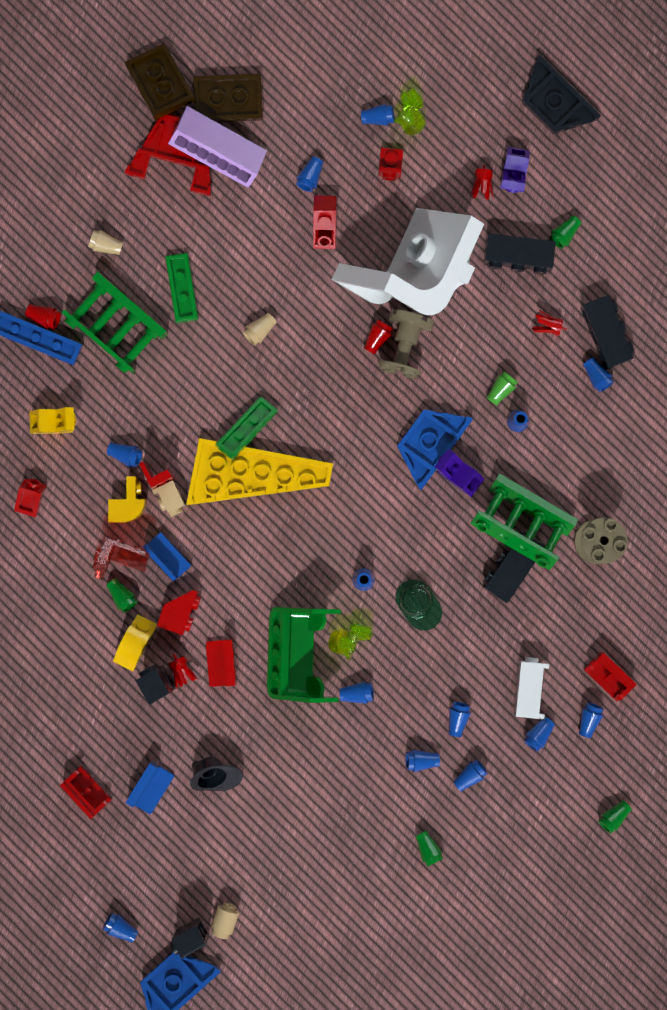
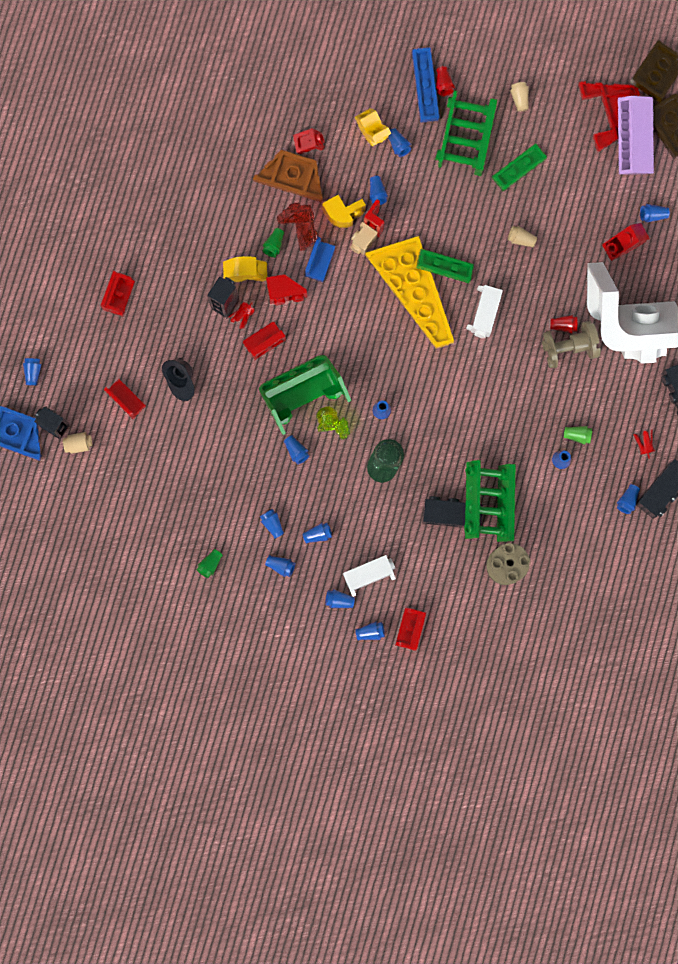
camera: 60 degrees right, 5 degrees down
blue panel [125,761,174,814] -> none
blue wing [397,410,473,490] -> none
dark purple brick [434,449,485,497] -> none
green cone [598,800,632,834] -> none
none -> red panel [104,379,146,419]
none -> dark orange wing [253,150,322,202]
none -> blue cone [388,128,411,157]
none -> white brick [466,285,503,338]

